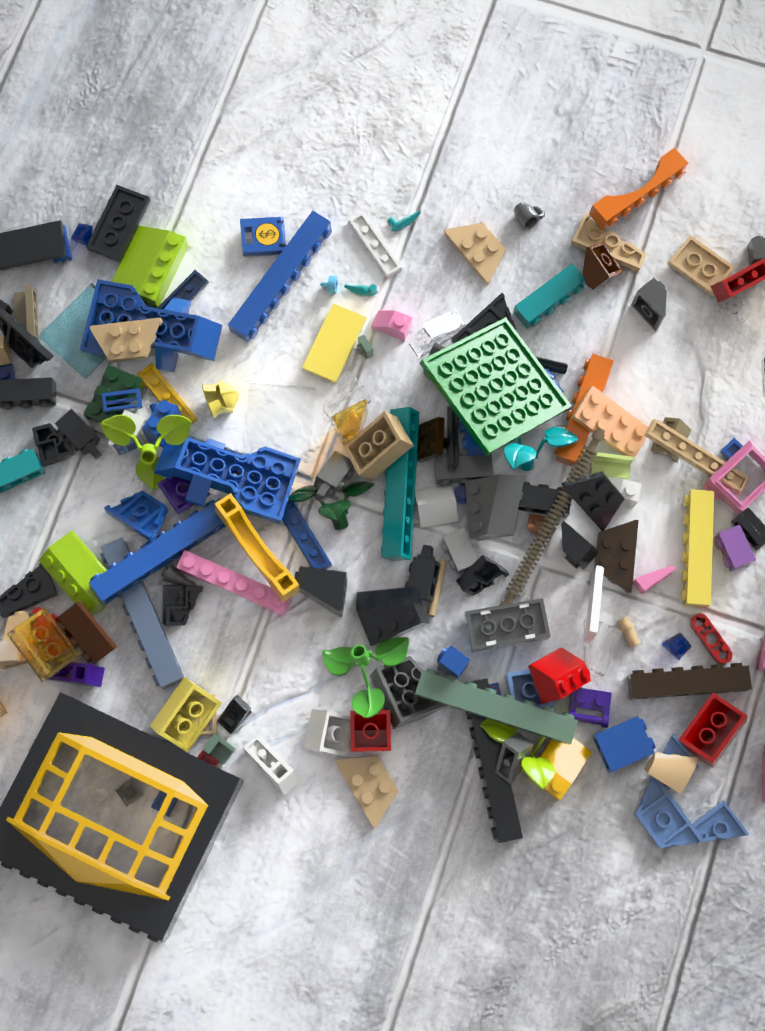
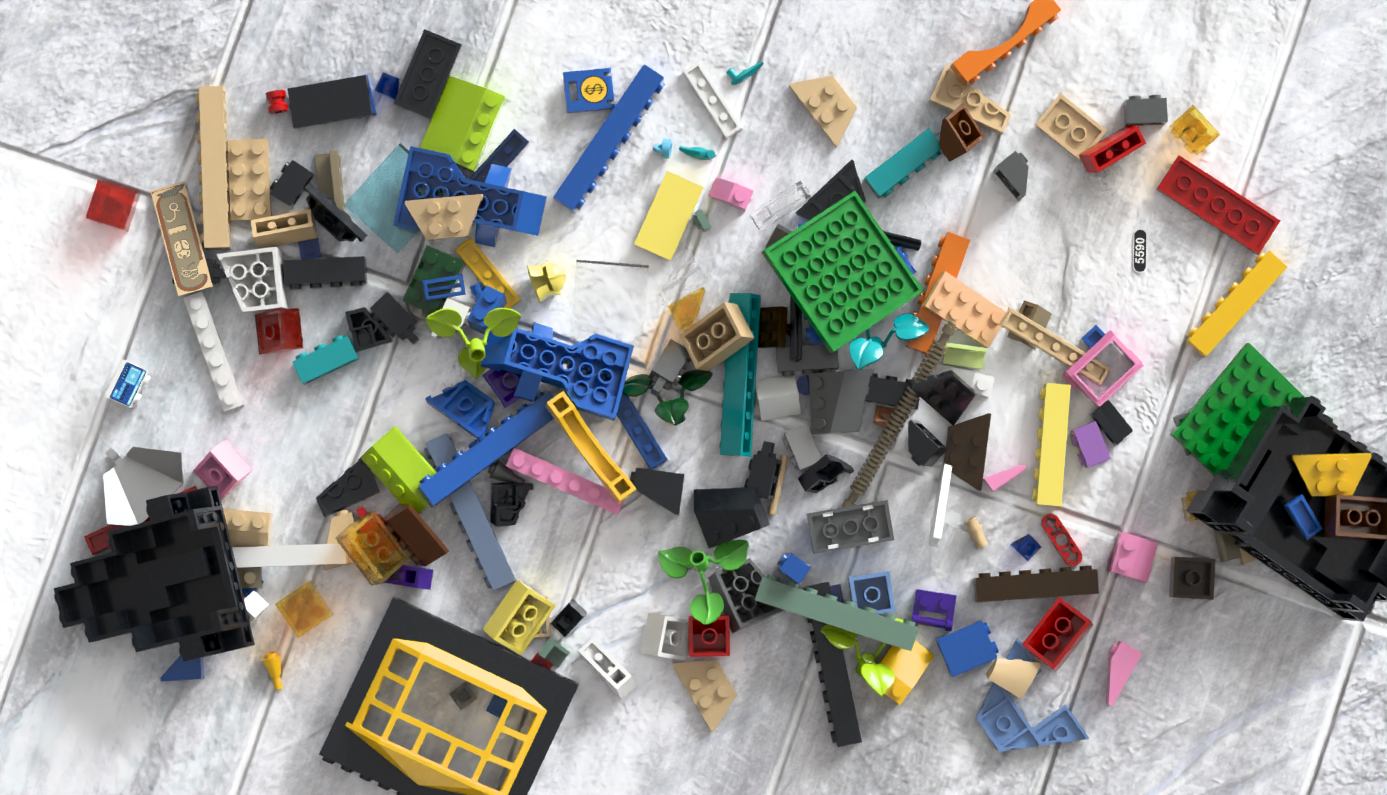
camera: 10 degrees left, 10 degrees up
dark grey slope [495,733,534,784] -> none
dark grey piece [514,202,545,230] -> none
red slope [528,647,592,704] -> none

